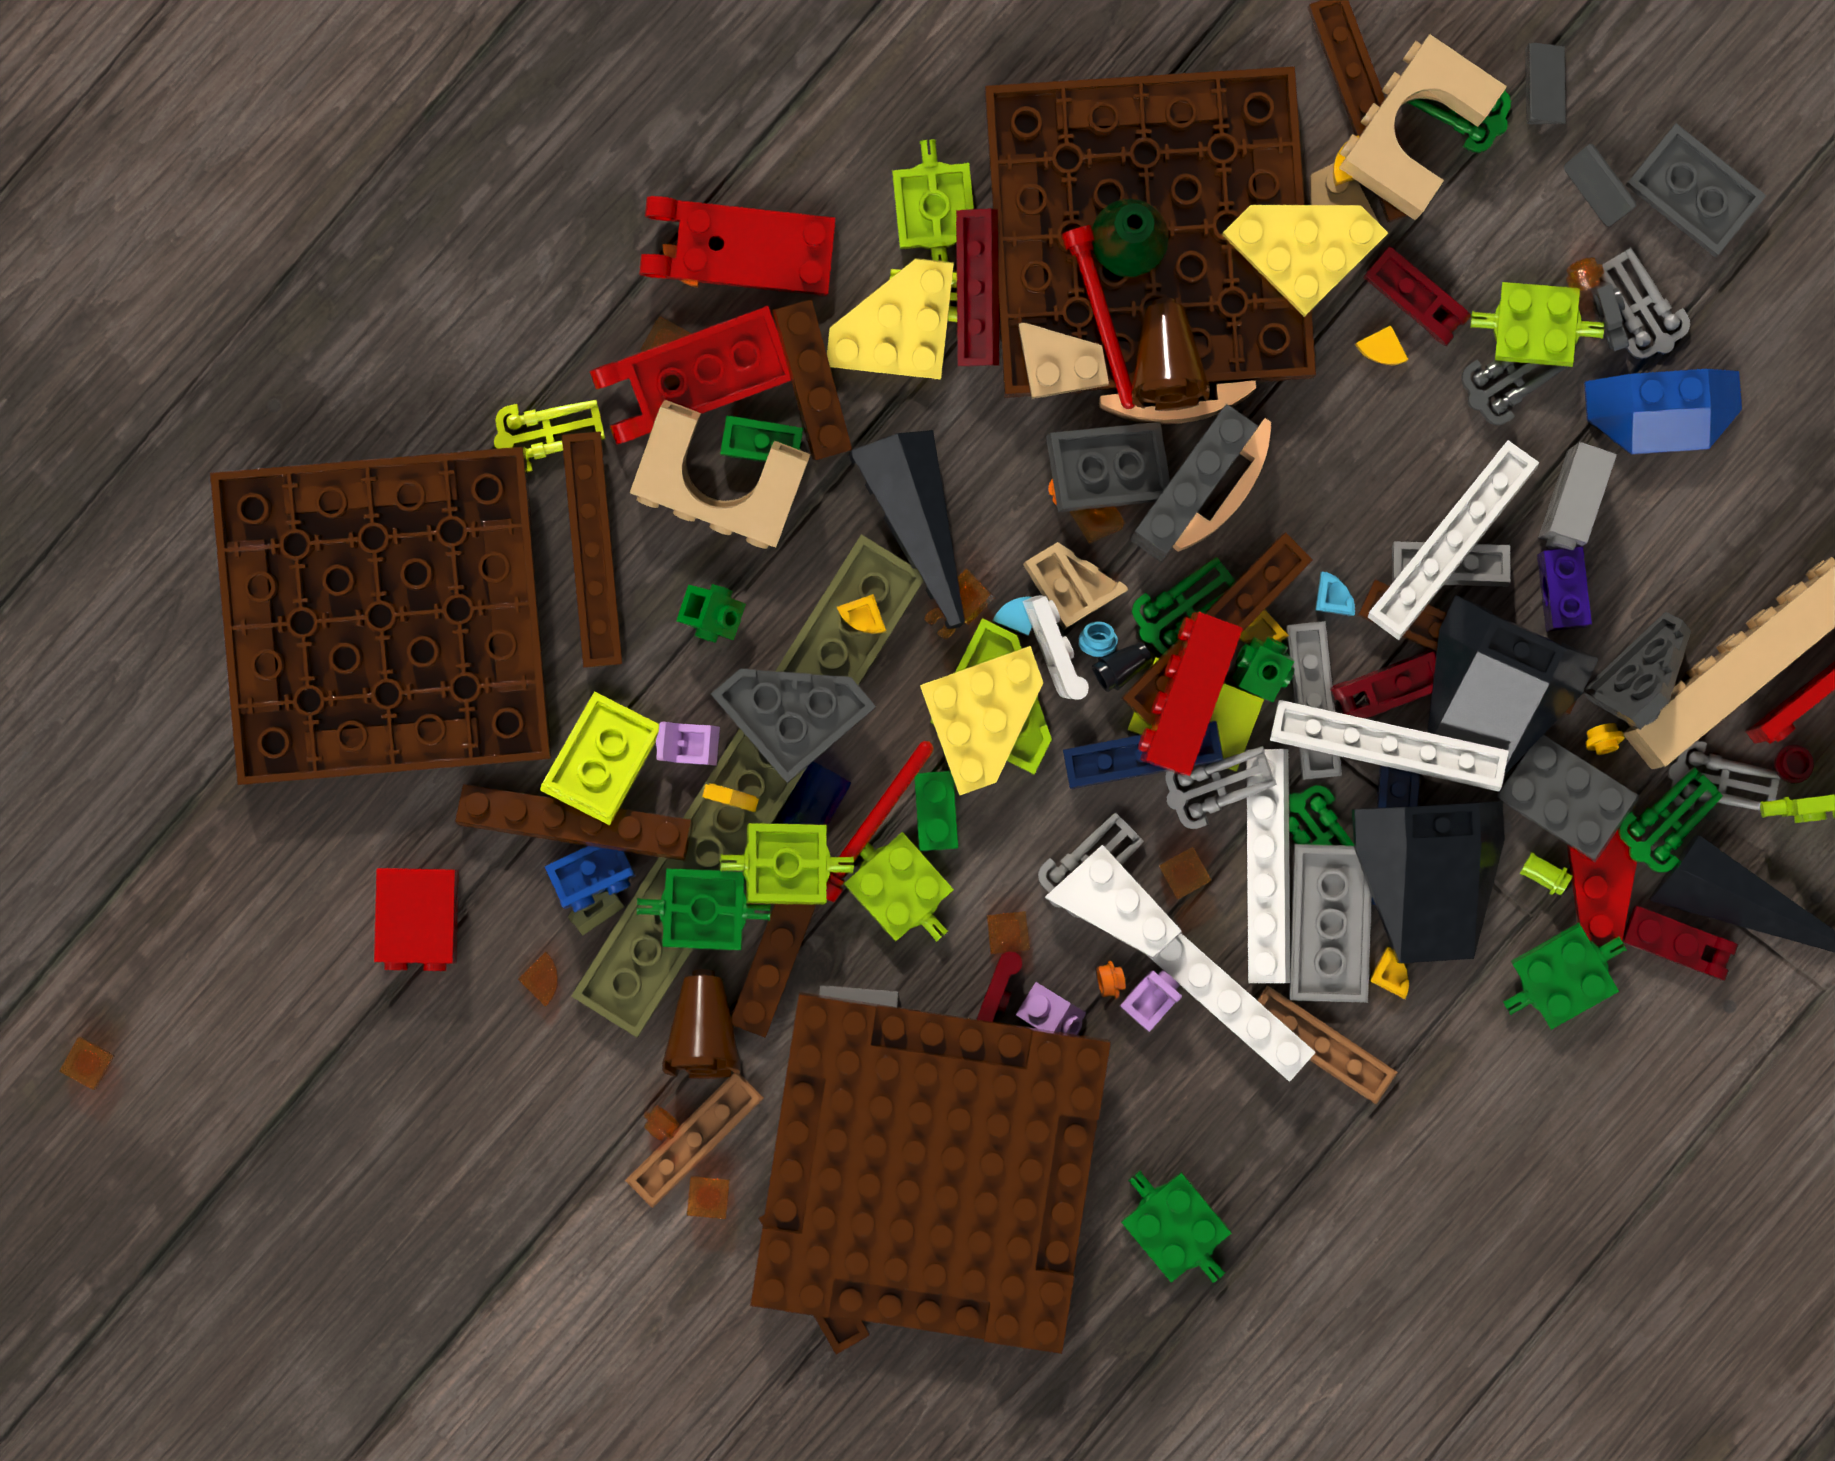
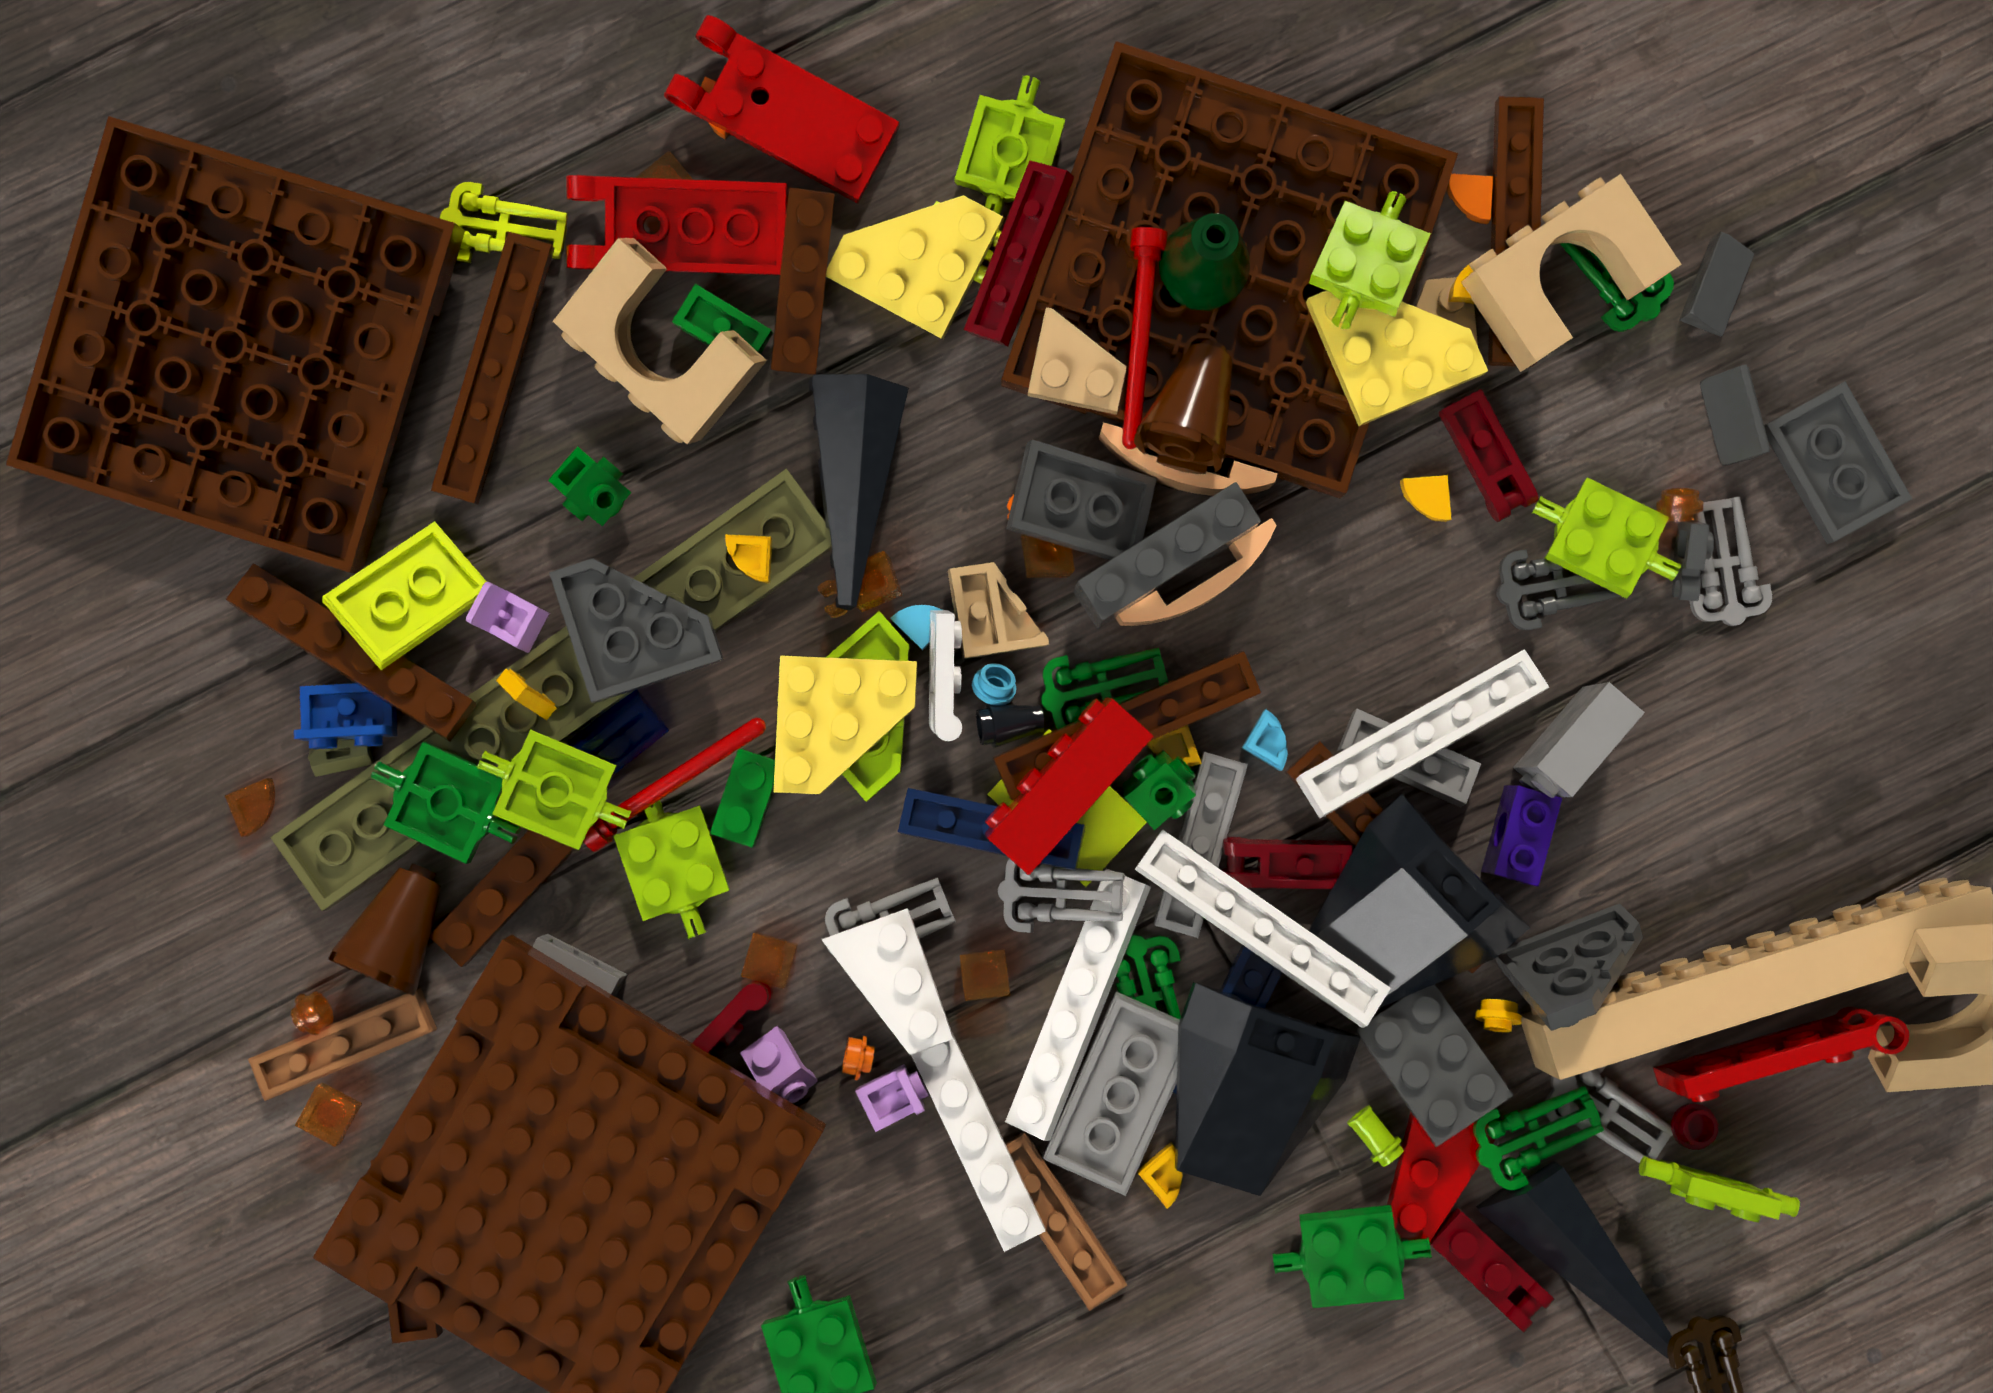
camera: 30 degrees right, 0 degrees up
red brick [374,868,459,971] -> none
blue wedge [1584,369,1742,455] -> none
none -> lime plate [1309,191,1431,329]
none -> orange tile [1446,174,1493,224]

